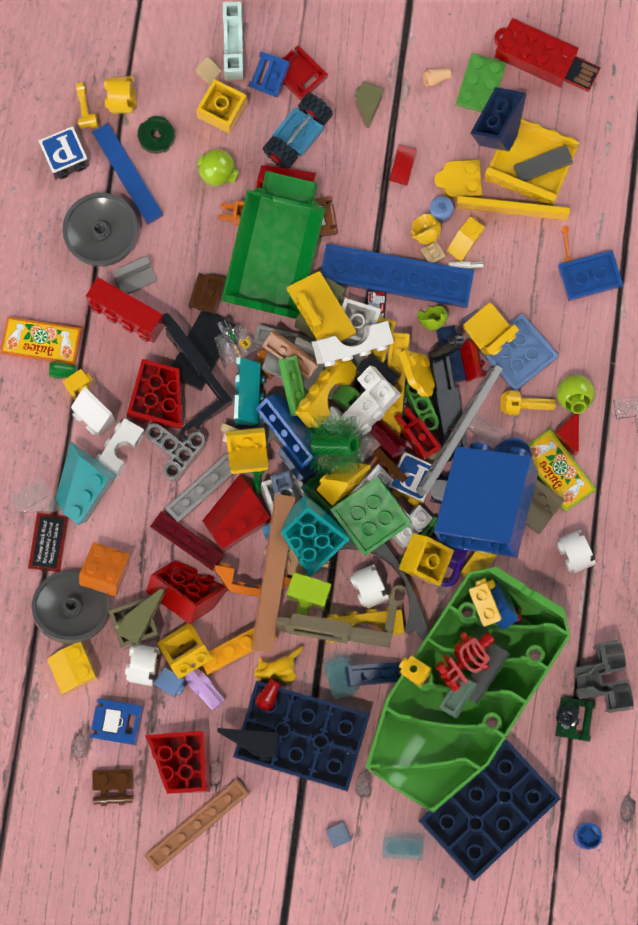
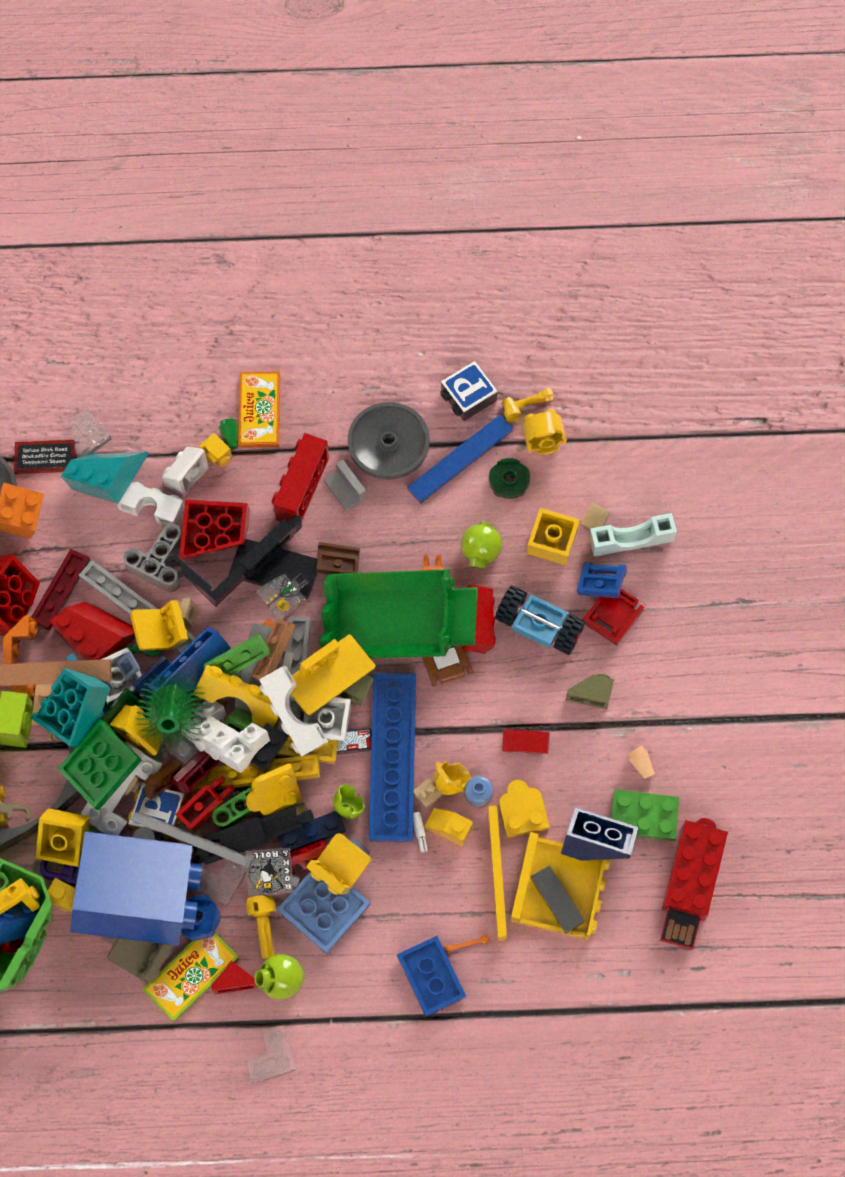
camera: 80 degrees right, 10 degrees down
teal wedge [234,357,265,428] -> none
white brick [350,564,390,609] -> none
white brick [557,529,596,574] -> none
none -> tile [245,847,293,896]

